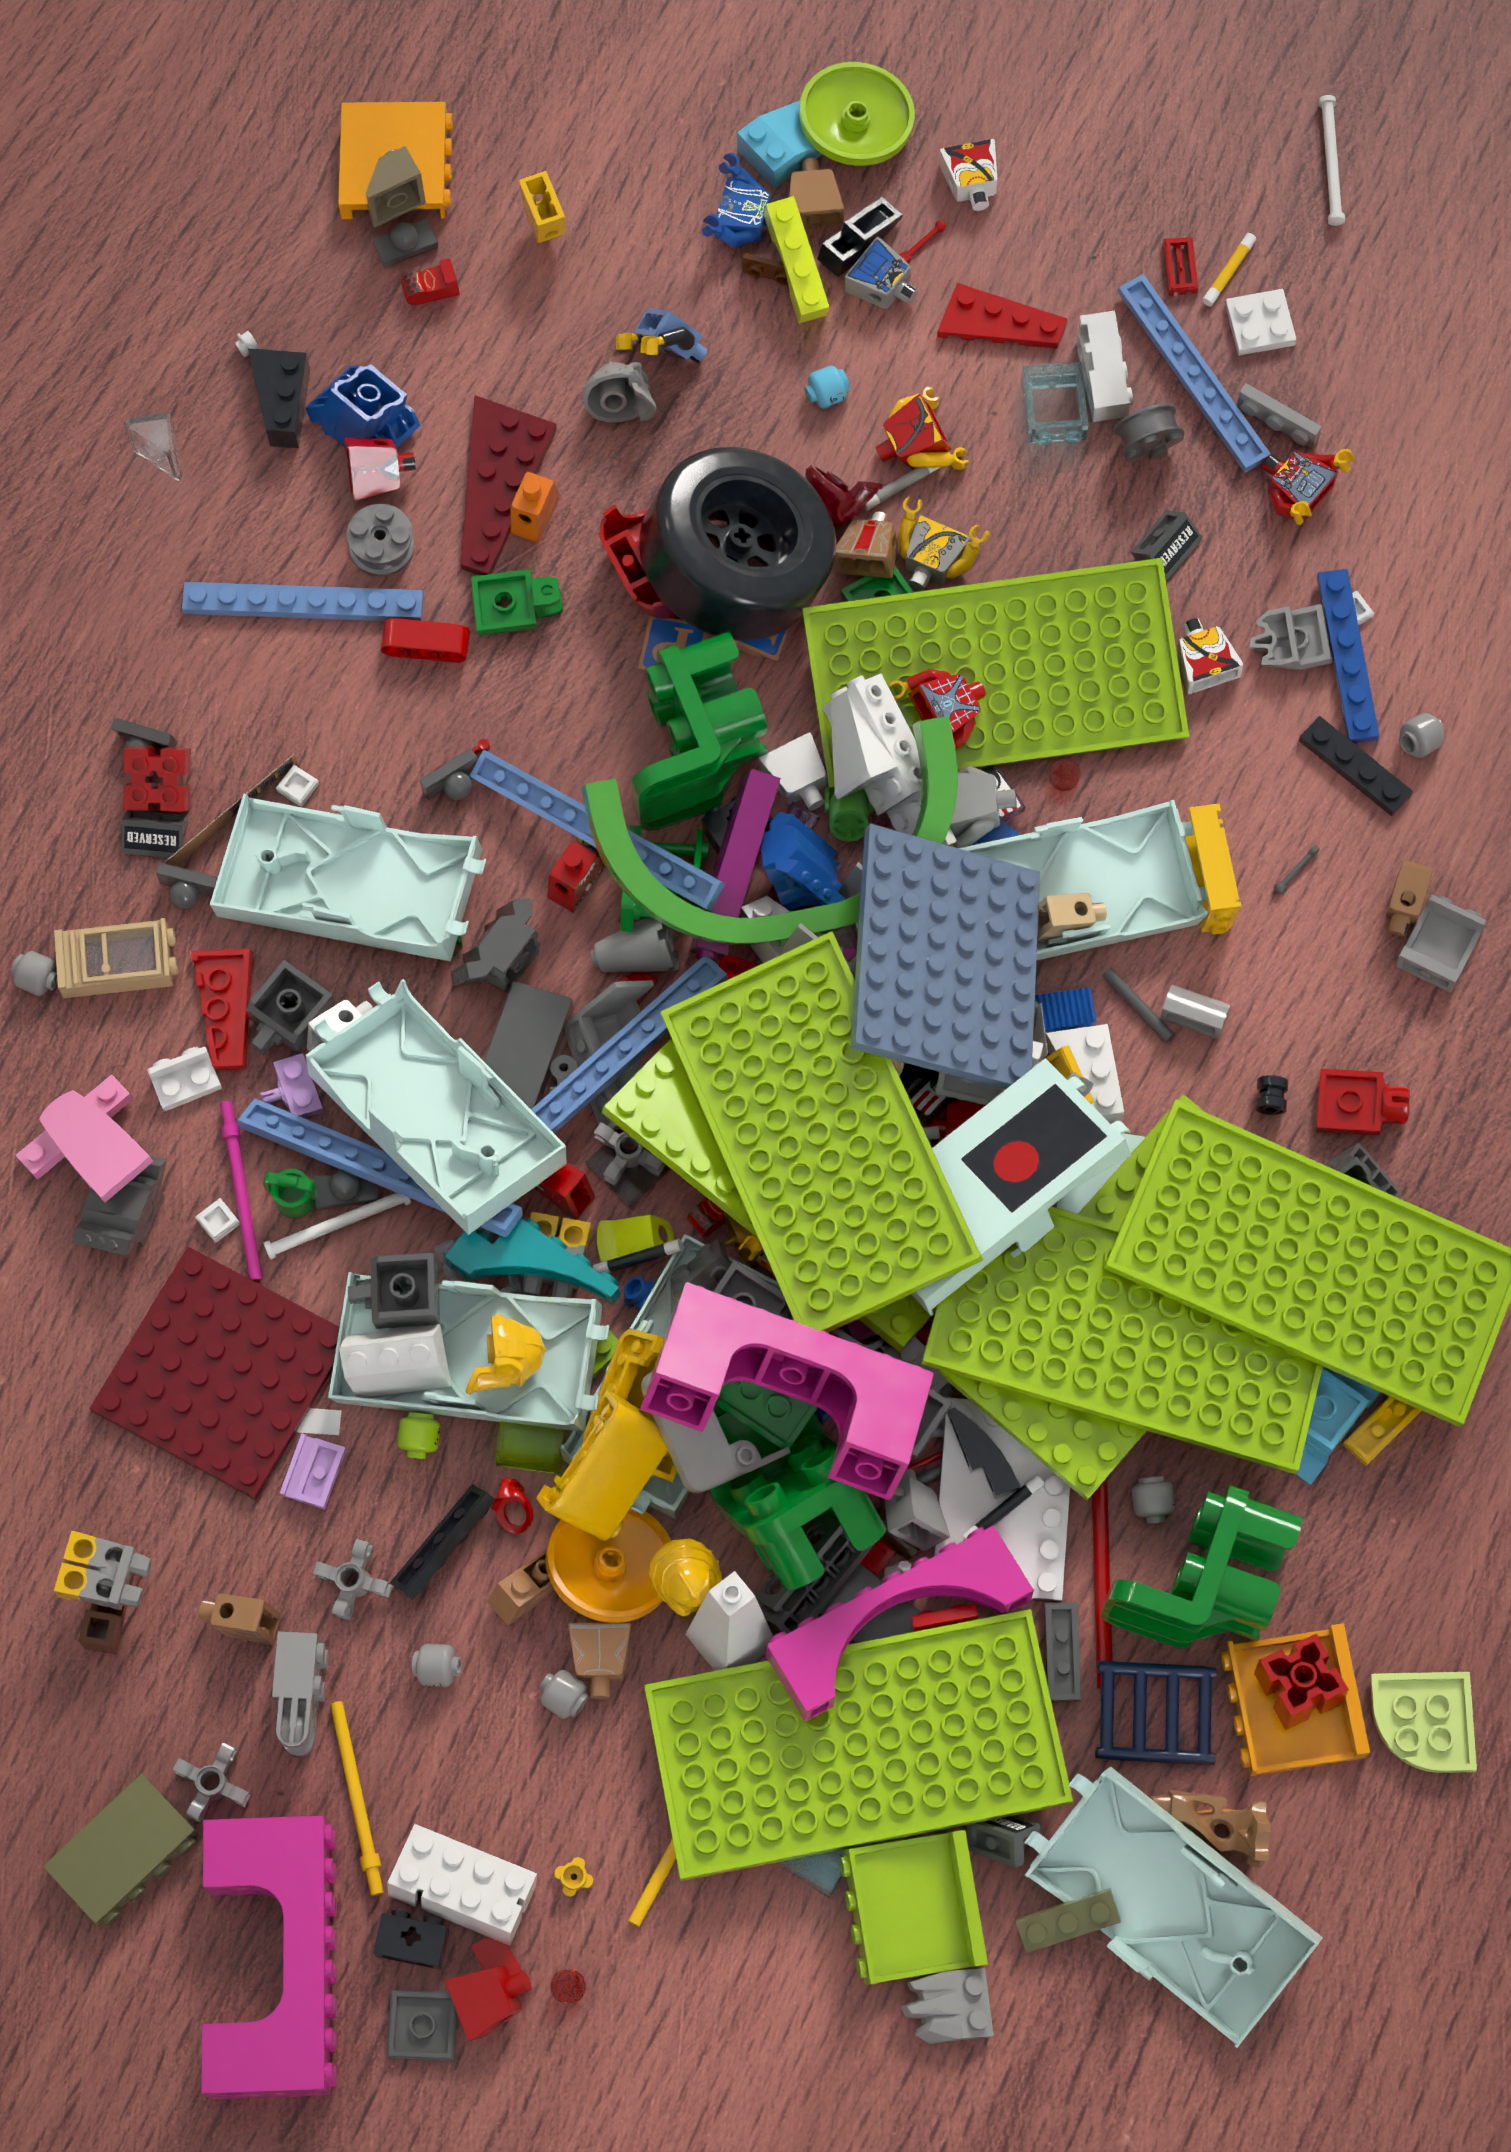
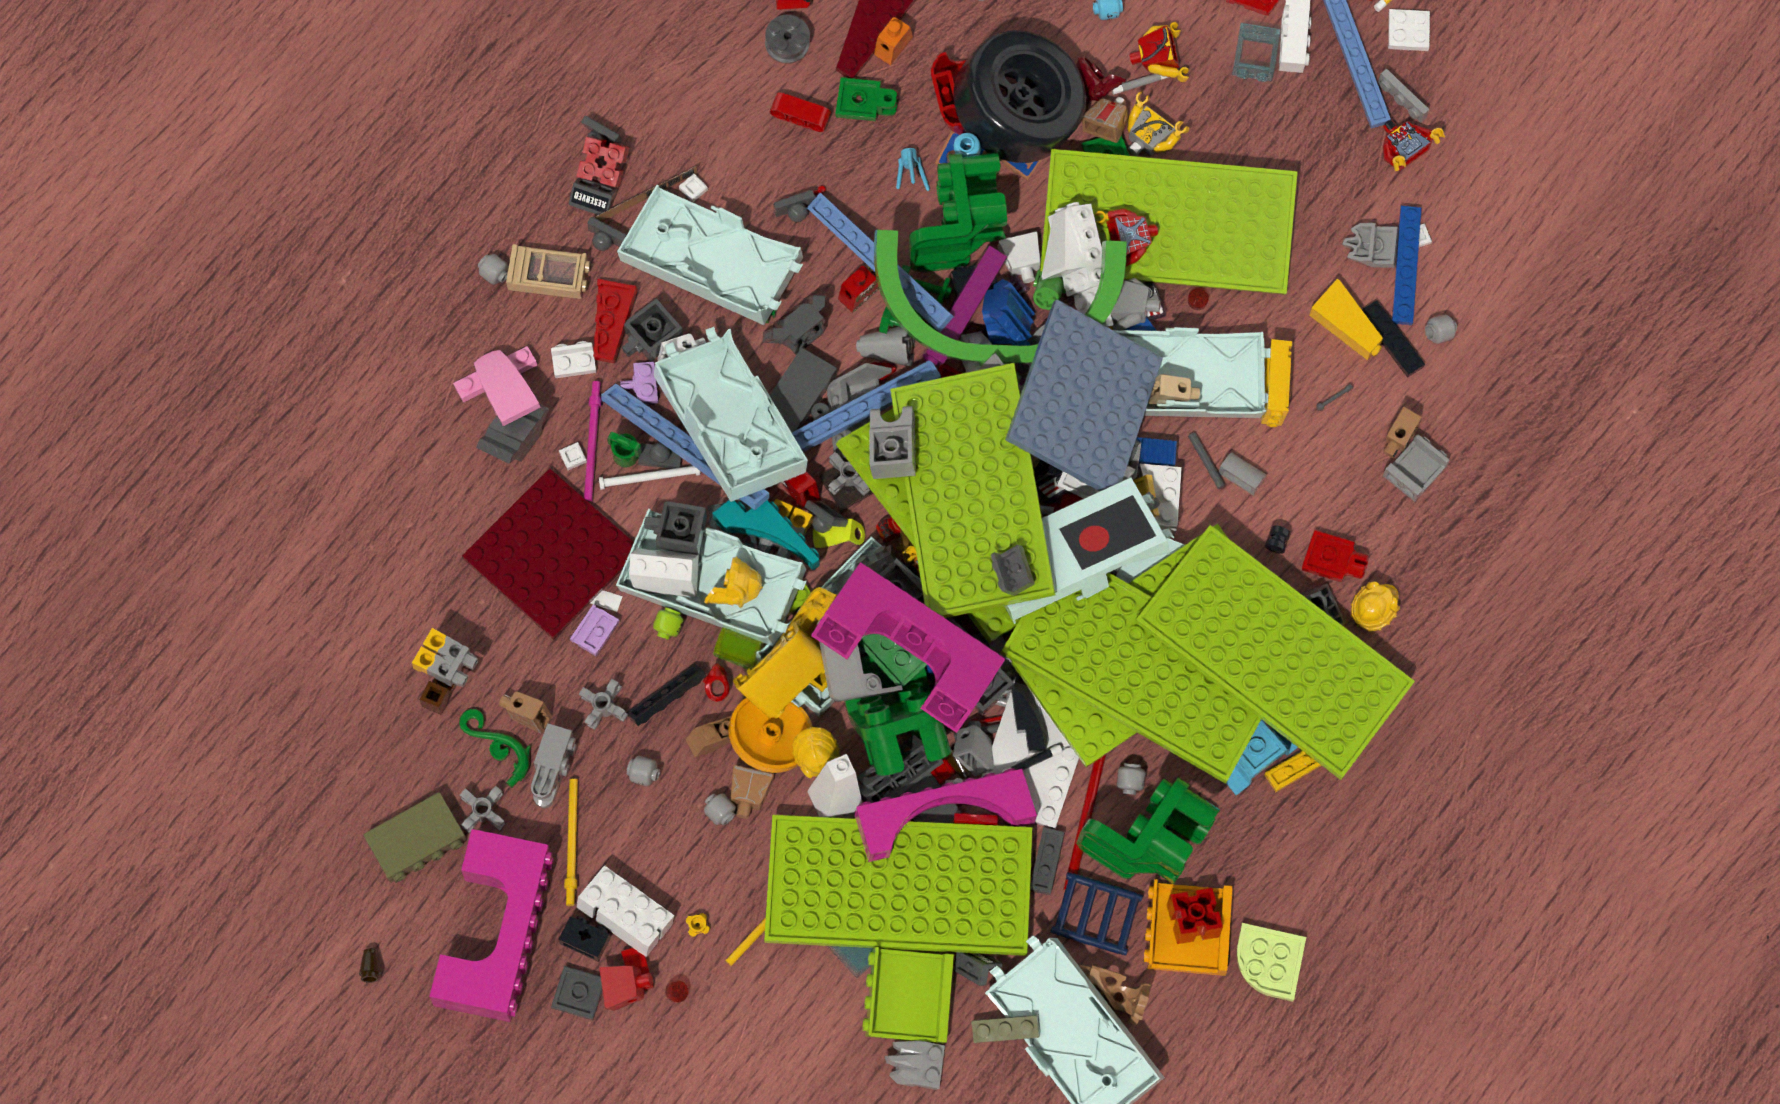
camera: 10 degrees right, 0 degrees up
medium blue plate [182,582,424,621] -> none
black bar [593,1239,684,1274] -> none
blue plate [623,1277,656,1309] -> none
flat silver wheel [1113,403,1185,462] -> none
dark grey panel [1131,510,1202,579] -> none
torso [1177,618,1243,695] -> none
none -> dark brown cone [359,948,381,983]
none -> green plant [459,709,531,788]
none -> dark grey tile [805,500,848,533]
none -> light grey brick [869,406,916,479]
none -> medium azure plant [896,148,930,191]
none -> medium azure head [953,133,981,157]
none -> flat silver bracket [991,545,1035,596]
none -> yellow slope [1309,279,1383,360]
none -> yellow head [1350,582,1400,632]

